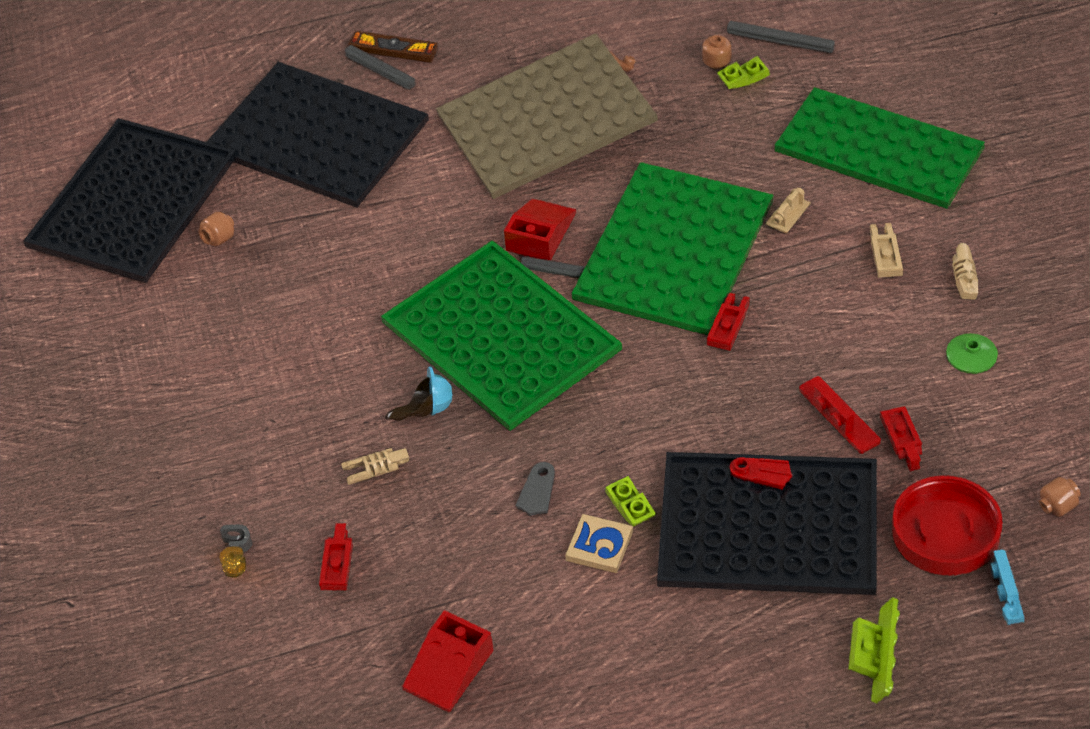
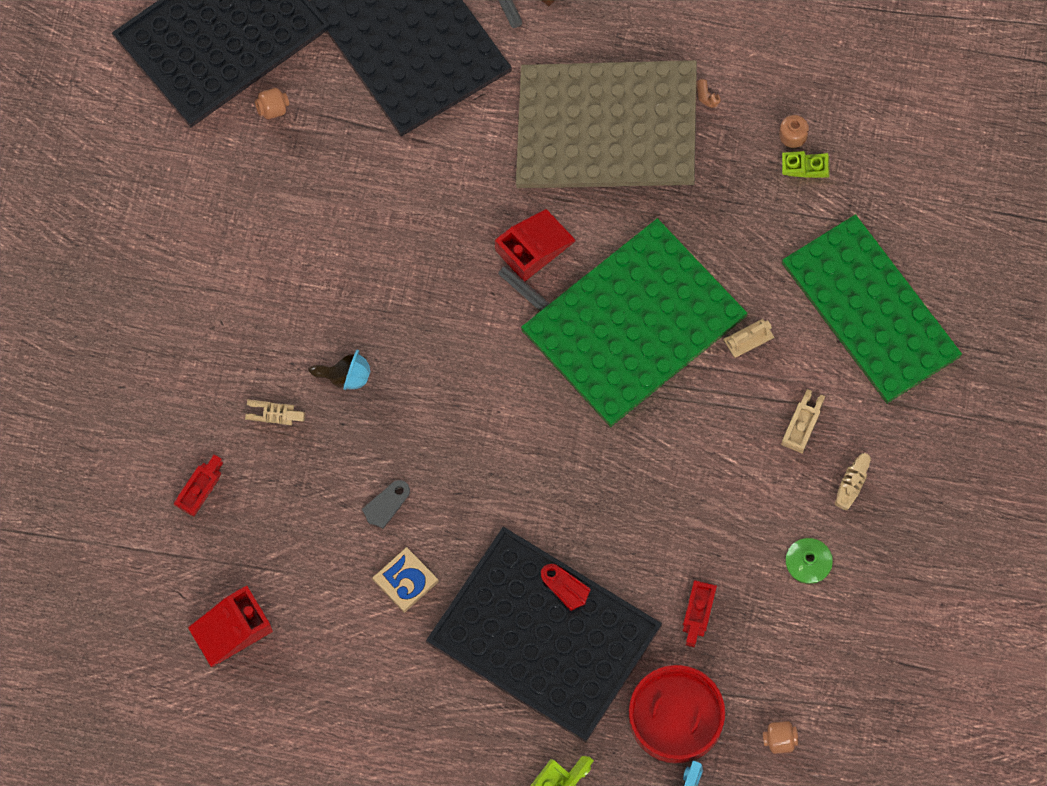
camera: 25 degrees right, 20 degrees up
leg [219,524,253,578] -> none
green plate [381,240,622,431] -> none
lime slope [605,476,656,527] -> none
red hinge [707,293,750,351] -> none
dark grey axle [727,21,835,53] -> none
red bracket [799,376,881,454] -> none

